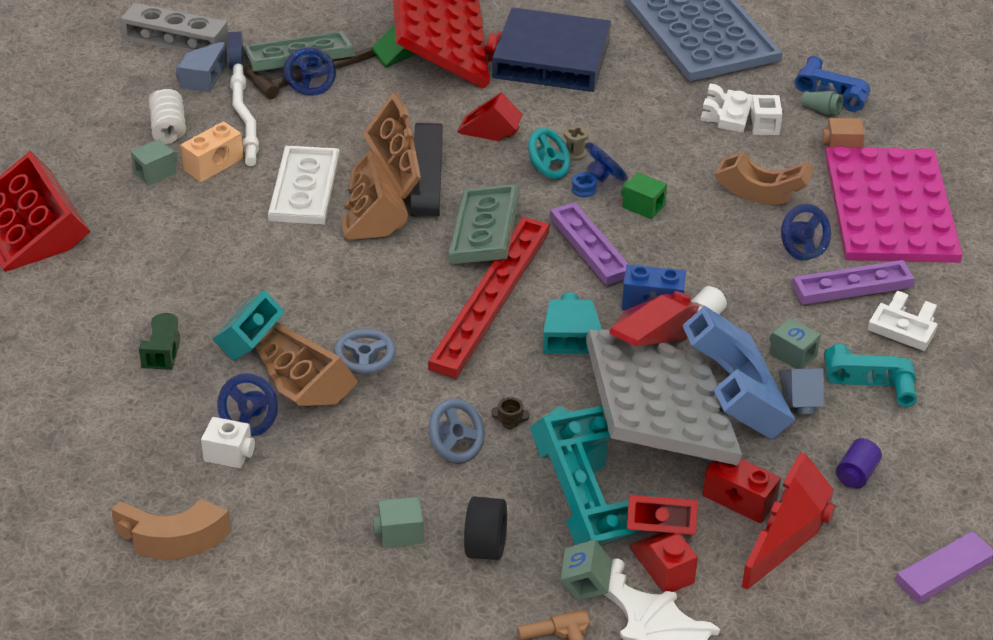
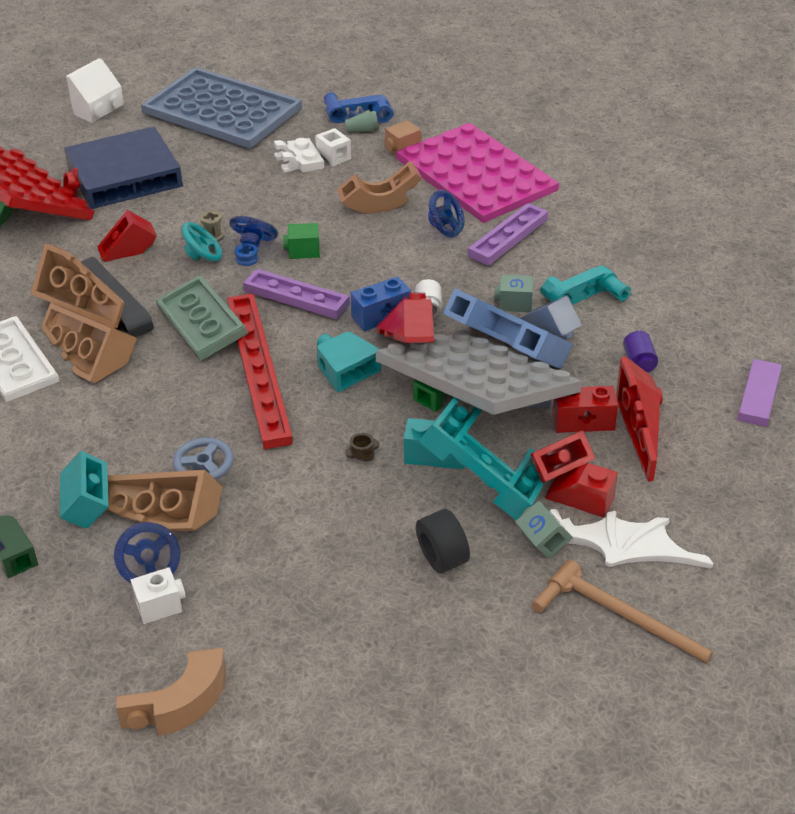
camera: 35 degrees left, 0 degrees up
sand green brick [373,497,423,548] -> none
sand blue piece [429,398,485,463] -> none
white plate [868,291,938,351] -> none

